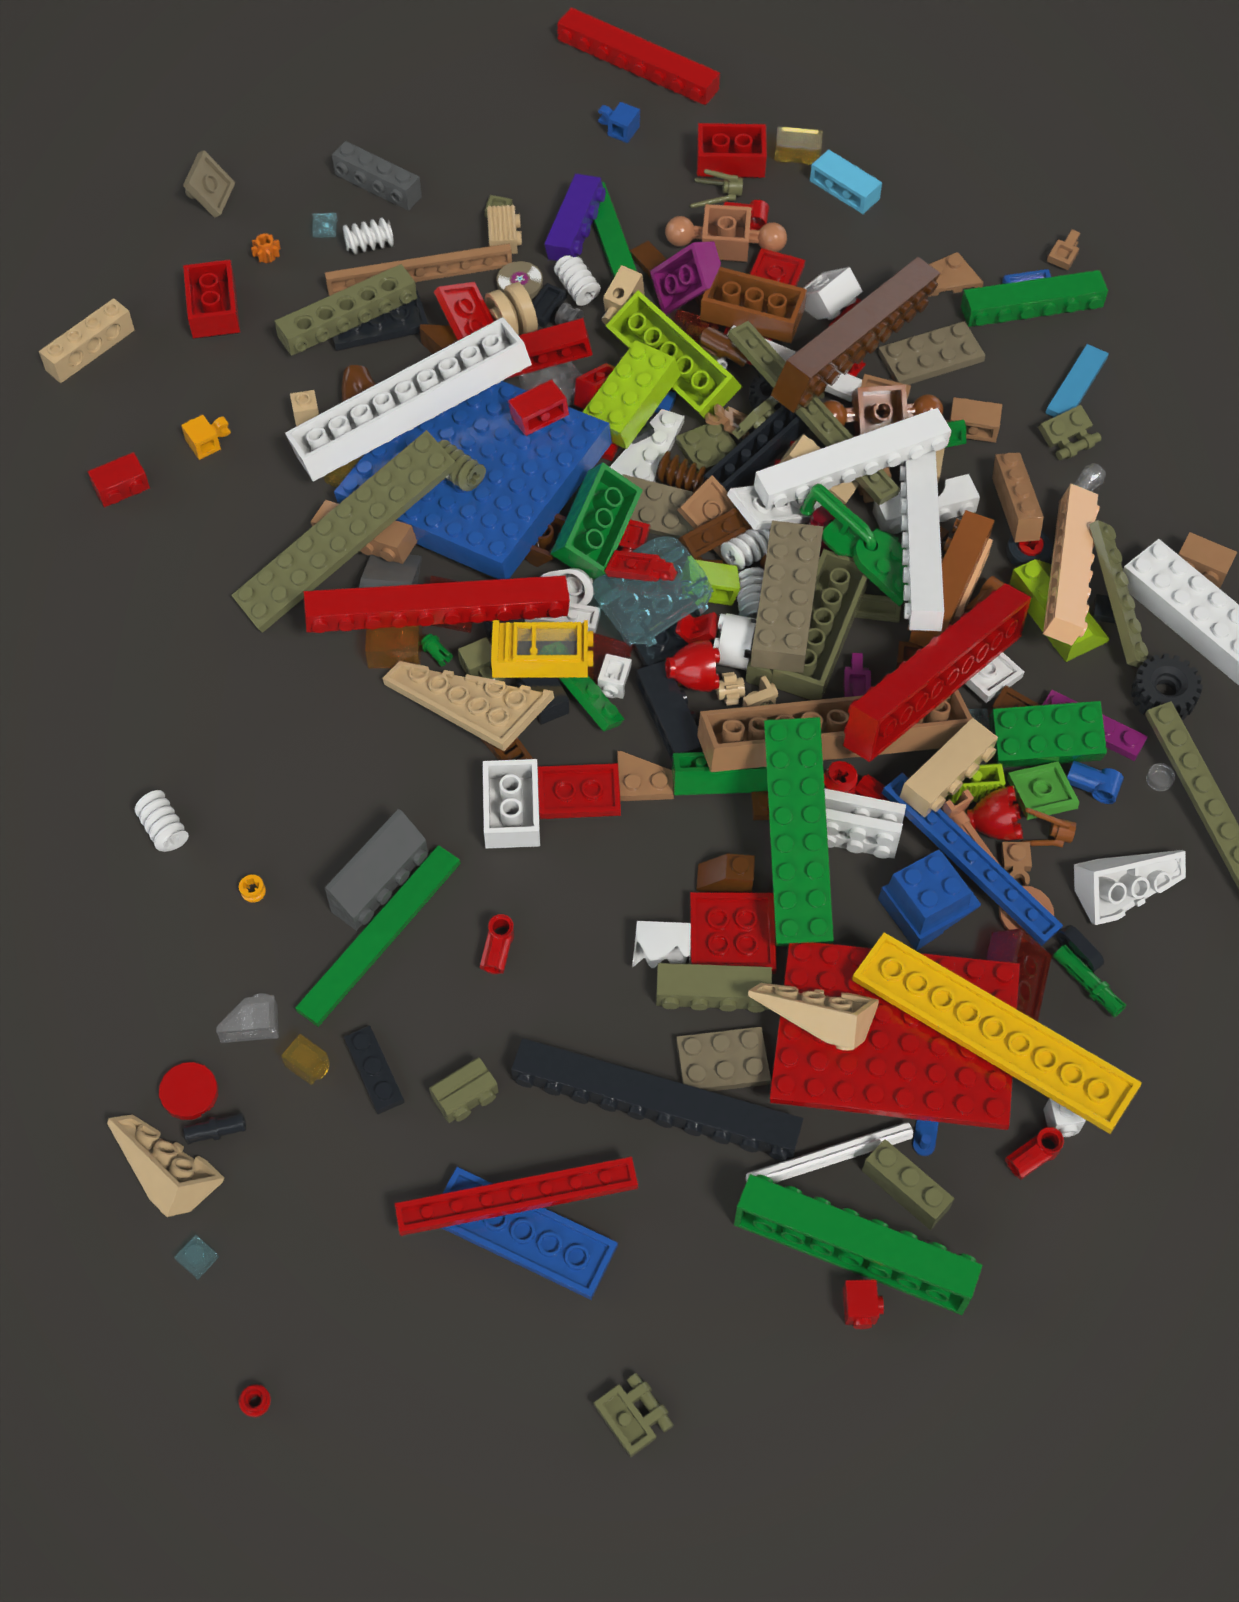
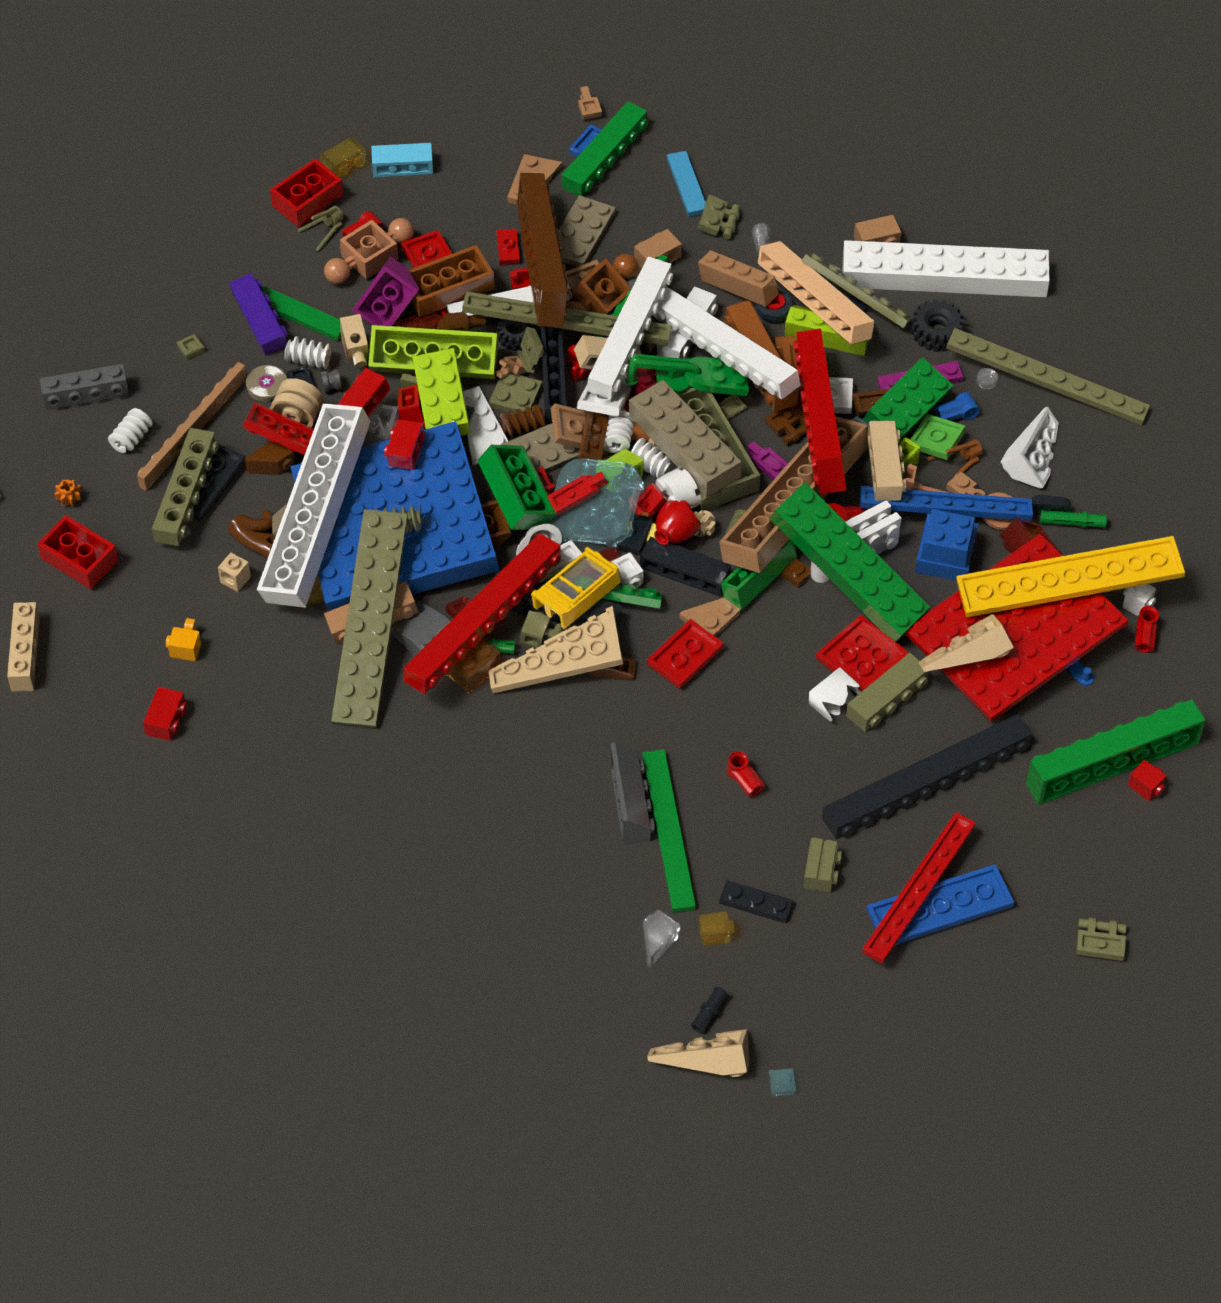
camera: 45 degrees left, 5 degrees down
white piece [135,790,189,852] -> none
red tile [159,1062,218,1120] -> none
light orange bush [239,875,266,902] -> none
red plate [239,1384,271,1417] -> none
clear light blue plate [312,213,337,237] -> none
white brick [483,759,540,848] -> none
tan brick [487,205,522,254] -> none
red brick [557,7,720,106] -> none
blue brick [598,102,640,143] -> none
reddish brown tile [630,240,667,279] -> none
dark tan plate [676,1027,771,1091] -> none
reddish brown slope [696,854,755,893] -> none
tan bracket [742,676,778,707] -> none
white axle [746,1122,913,1183] -> none
white slope [803,267,863,320] -> none
olive brick [862,1139,955,1231] -> none
red piece [967,785,1023,841] -> none

